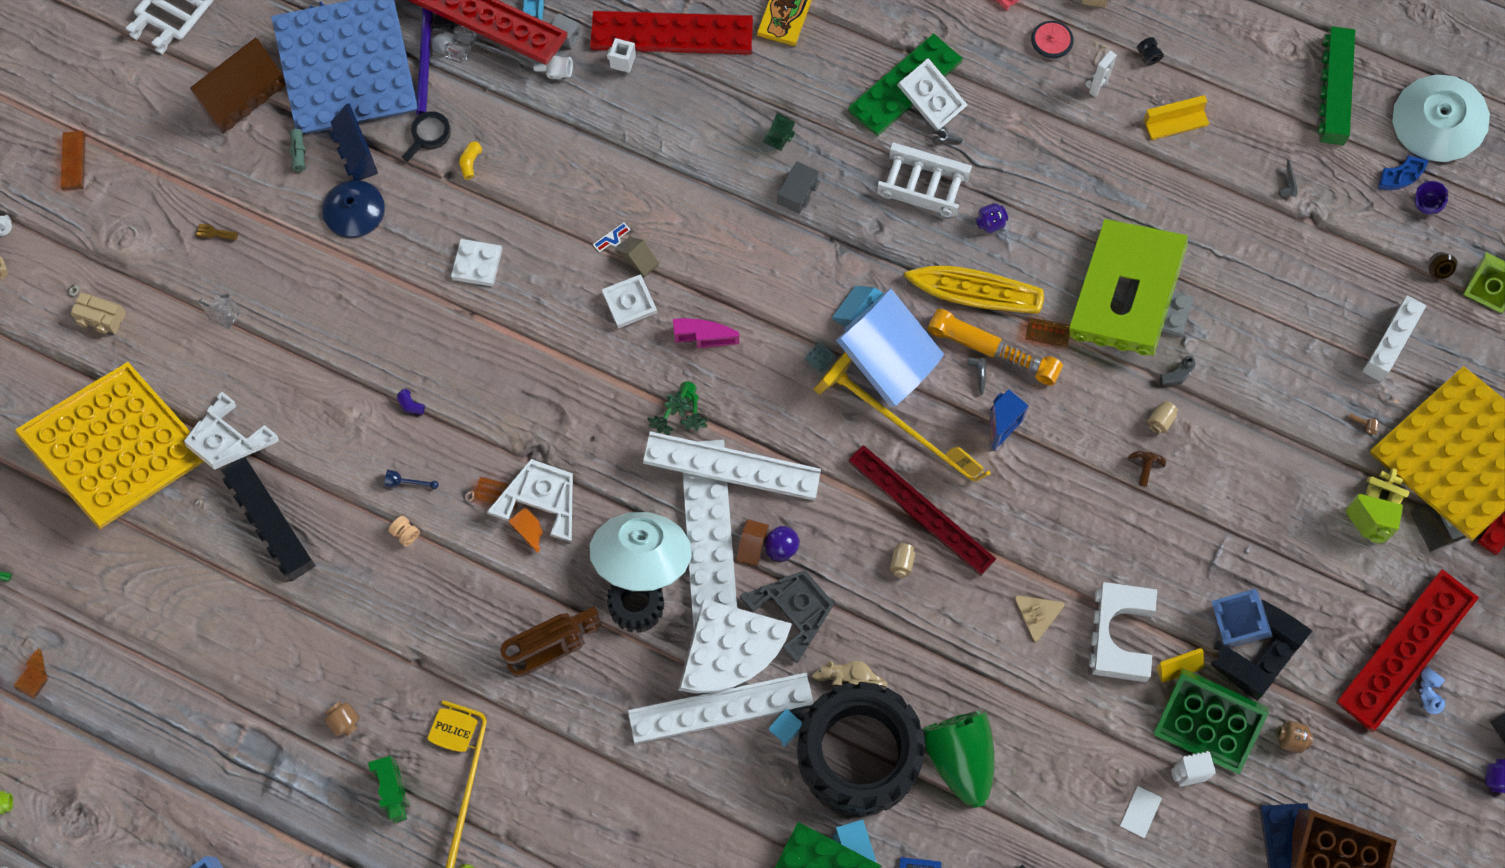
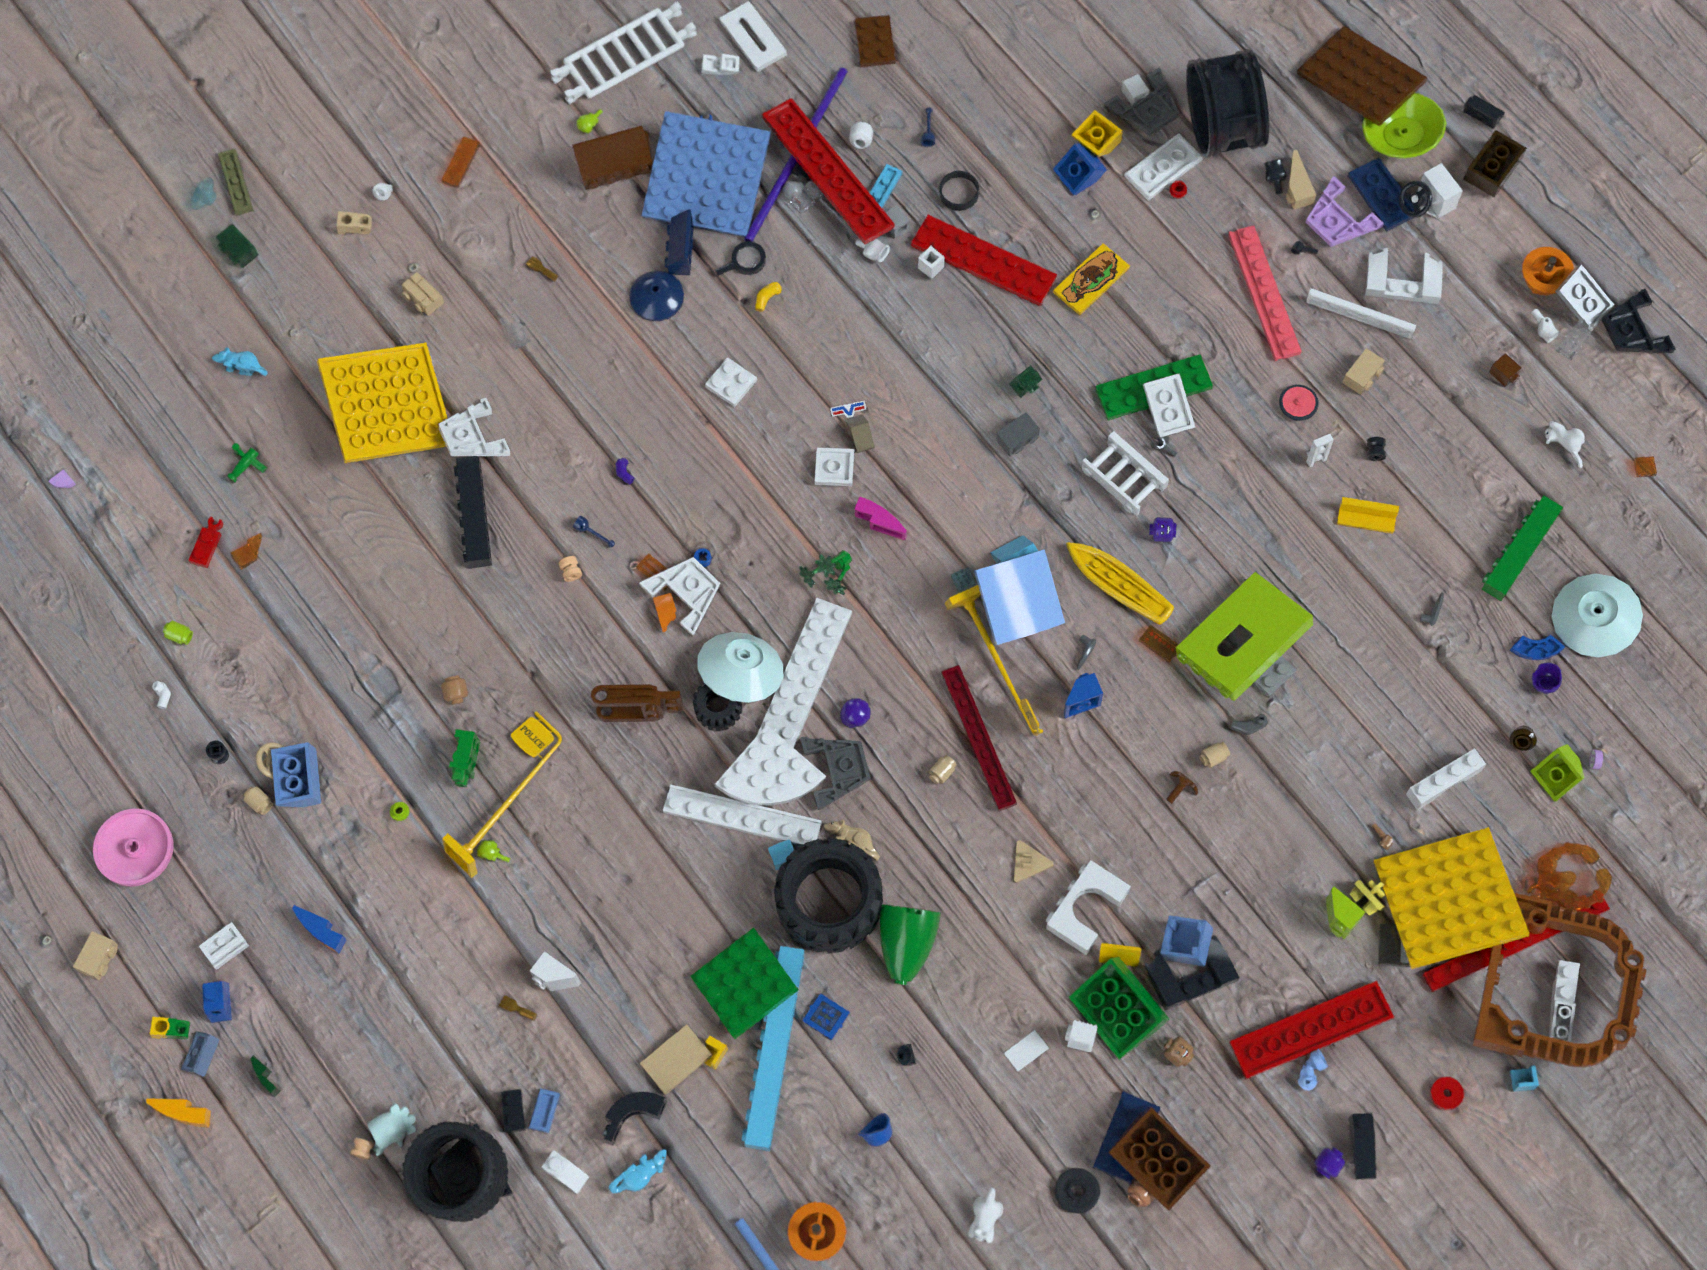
camera: 30 degrees right, 0 degrees up
sand green pin [289,129,306,172] -> none
white plate [643,432,821,501] -> none
dark orange slope [736,519,769,567] -> none
light orange piece [927,309,1063,386] -> none
none -> lime piece [577,109,603,133]
none -> blue bush [694,548,712,567]

